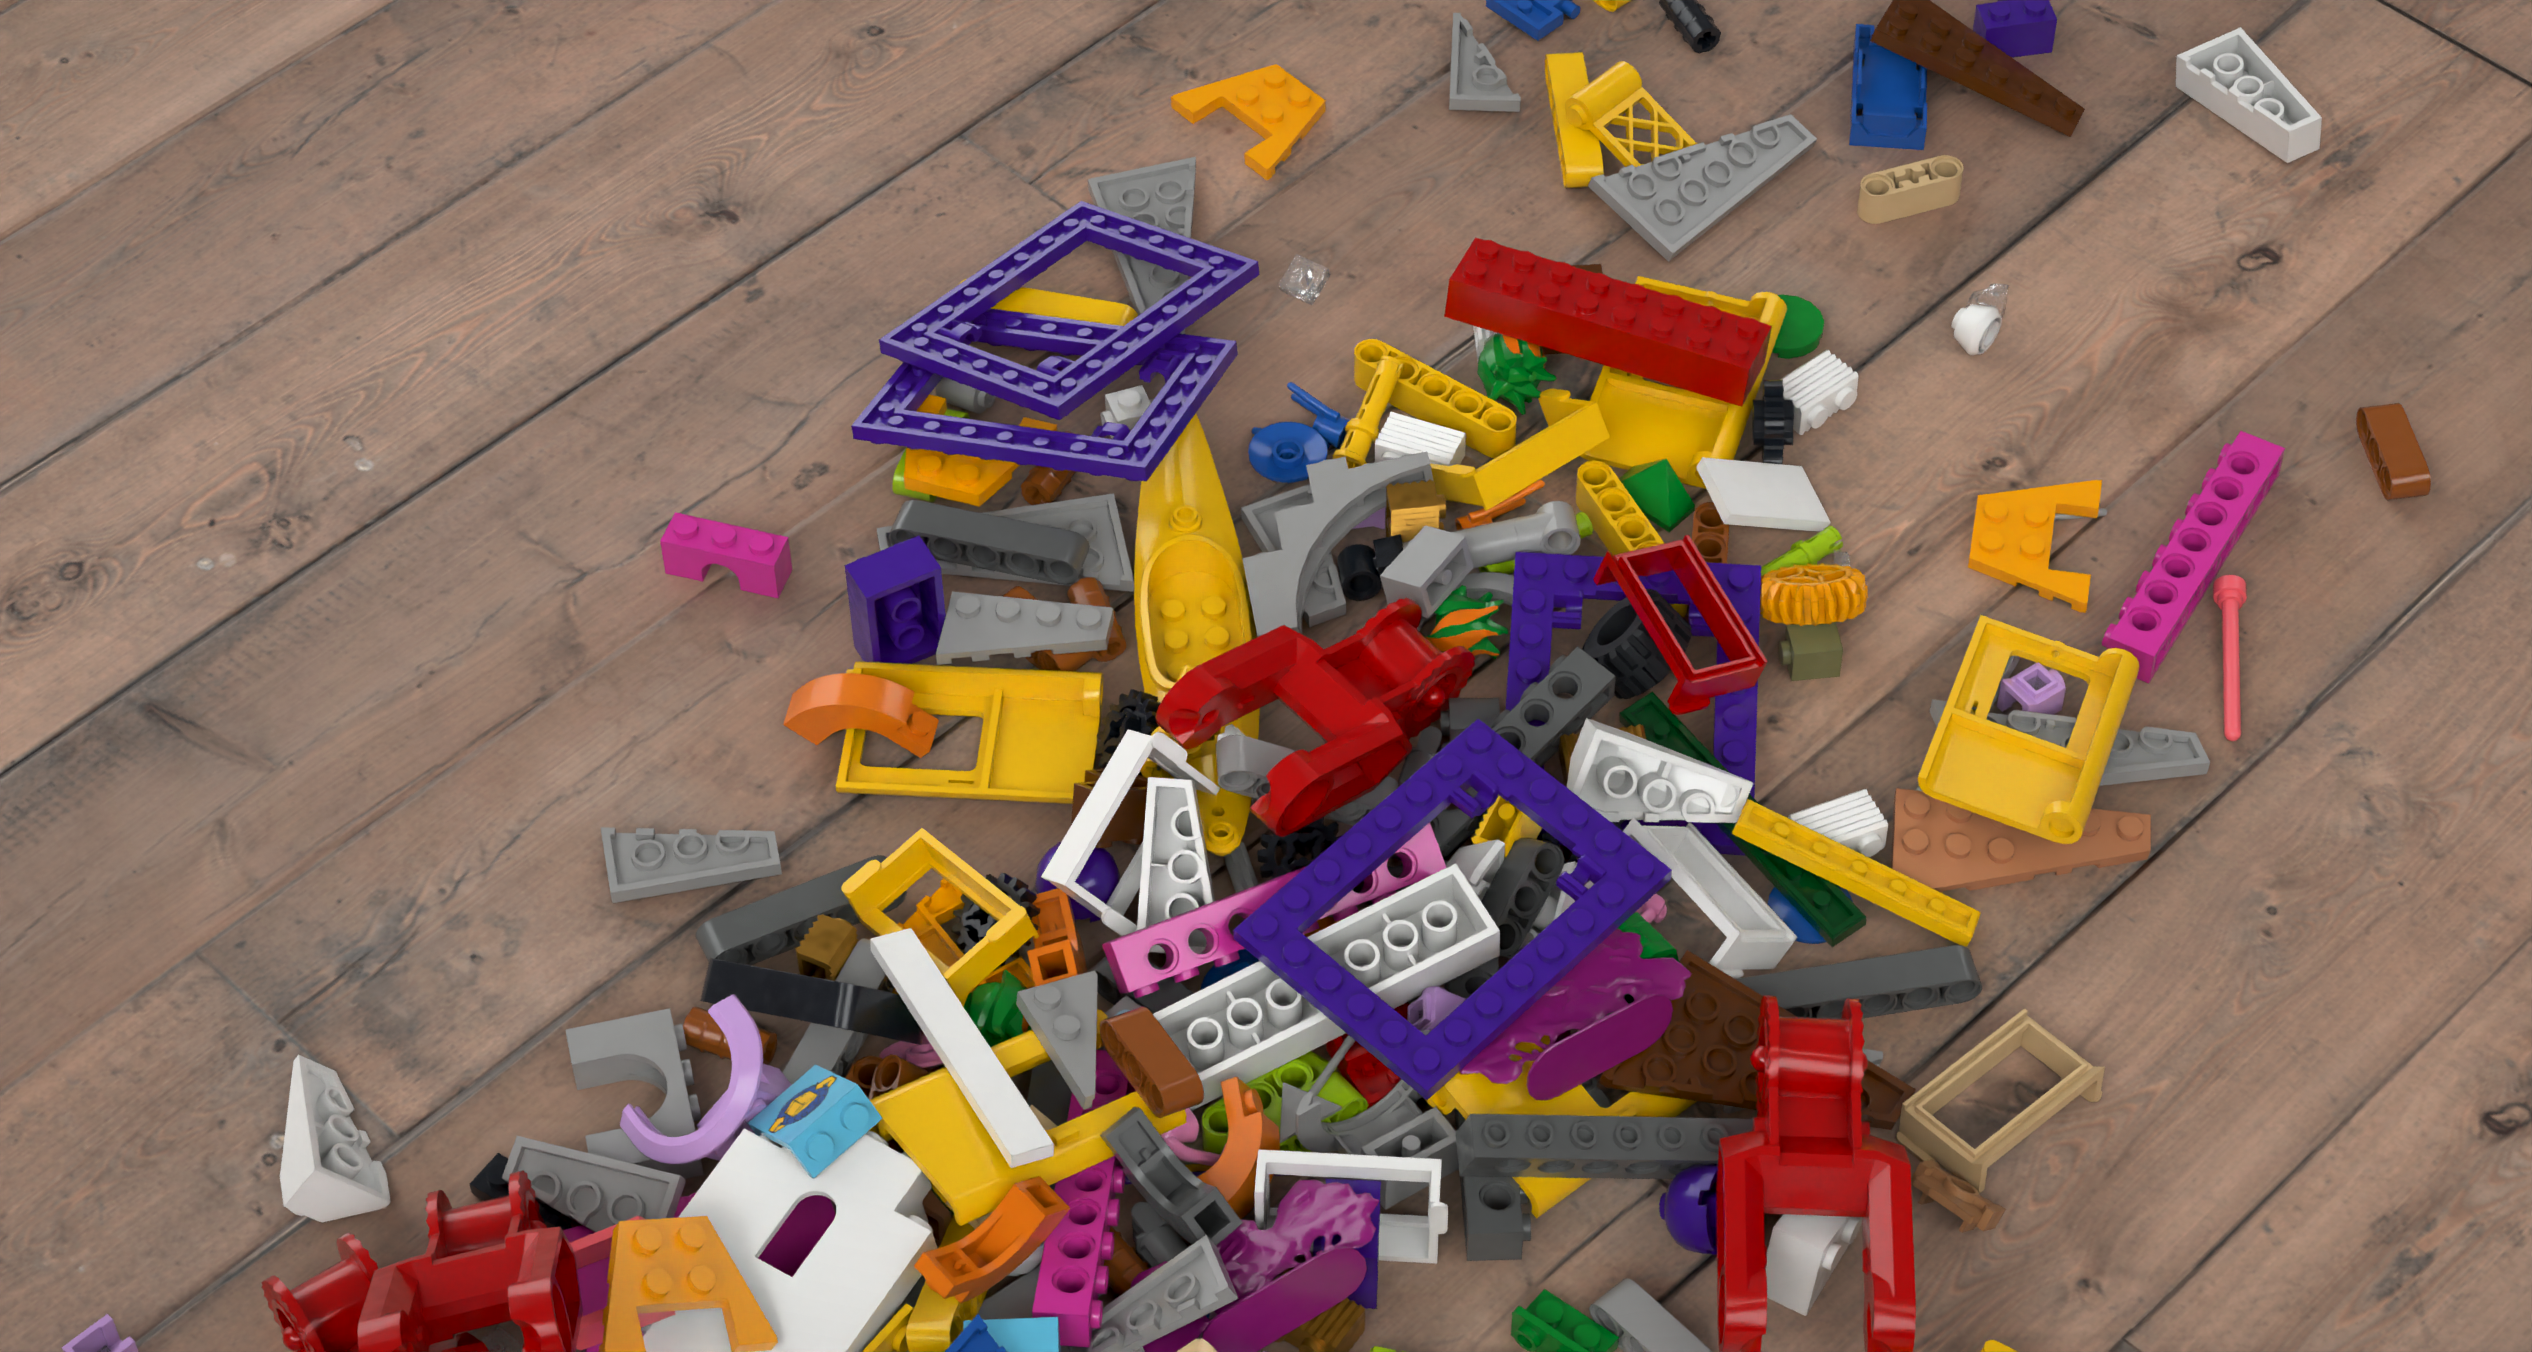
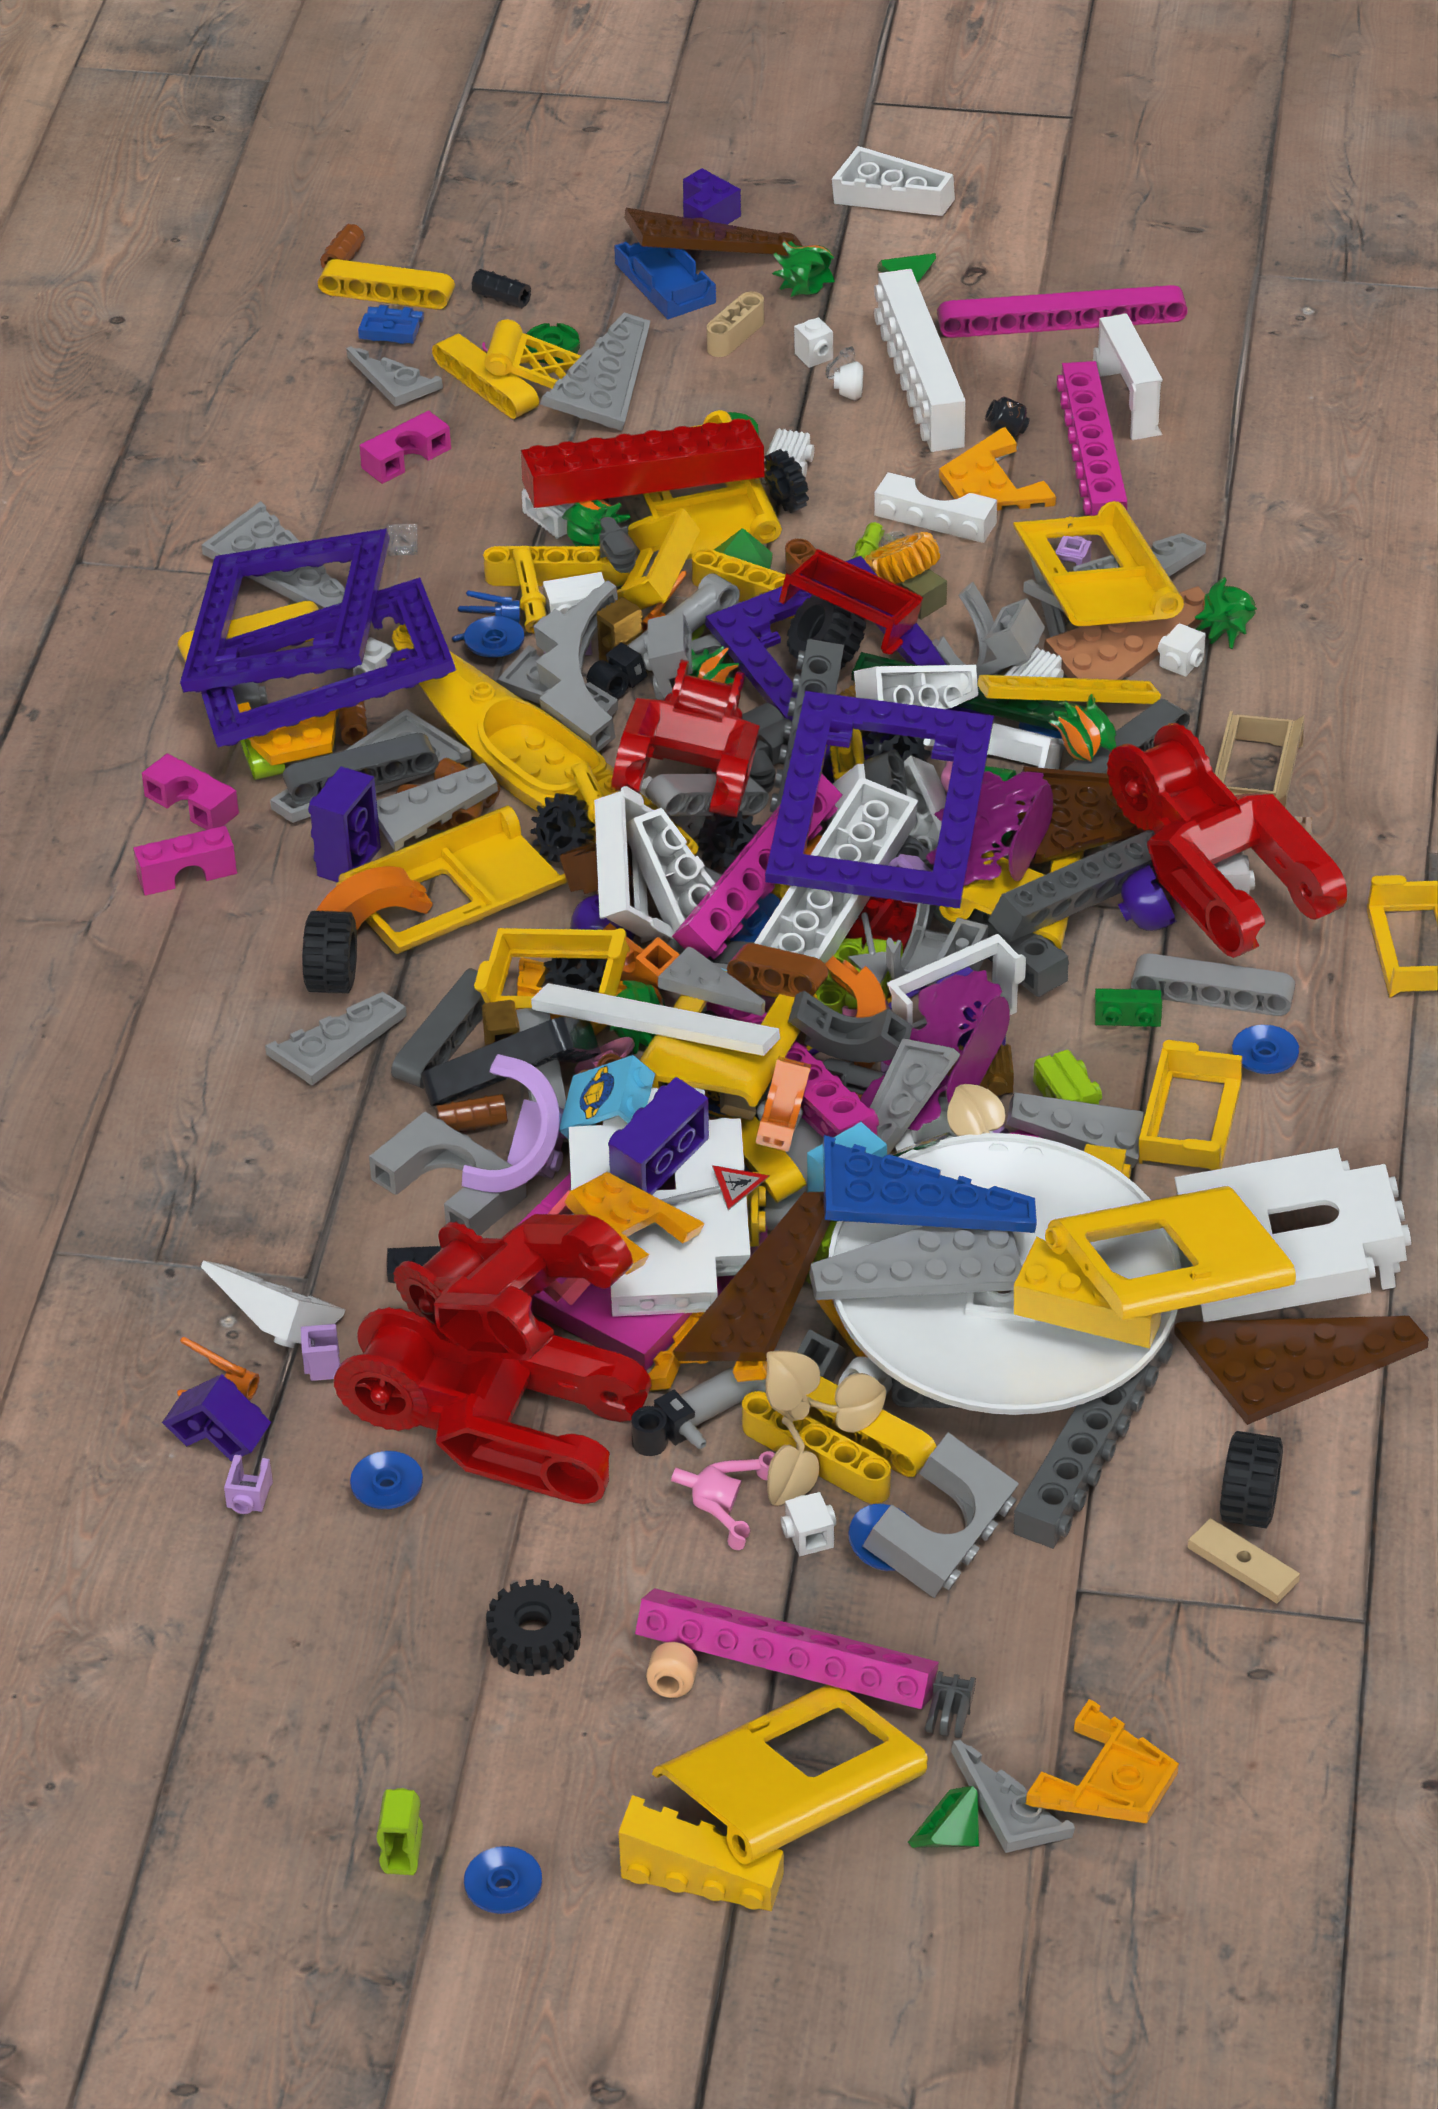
camera: 35 degrees left, 5 degrees down
light grey wing [502,1136,686,1232] -> none
light orange wing [1171,64,1326,180] -> none
white tile [1696,457,1831,532] -> none
coral piece [2213,575,2247,742] -> none
dark orange beam [2356,403,2431,500] -> none
none -> dark pink arch [142,753,239,830]
none -> dark purple brick [162,1374,271,1461]
none -> orange plant [177,1337,260,1400]
none -> lavender window [301,1324,340,1381]
none -> black tyre [302,911,357,993]
none -> dark pink arch [359,410,451,484]
none -> green tile [525,323,580,364]
none -> dark grey arm [599,517,636,573]
none -> dark purple brick [608,1077,709,1195]
none -> piece [660,1165,770,1211]
none -> green hair [772,241,835,297]
none -> white brick [794,317,833,368]
none -> white brick [874,269,965,452]
none -> white arch [874,472,997,543]
none -> green slope [877,253,936,283]
none -> light grey piece [932,582,1045,680]
none -> dark pink beam [937,285,1188,338]
none -> black head [985,396,1030,438]
none -> green hair [1049,694,1117,762]
none -> white piece [1093,313,1163,440]
none -> white brick [1158,623,1206,677]
none -> green hair [1195,577,1257,649]

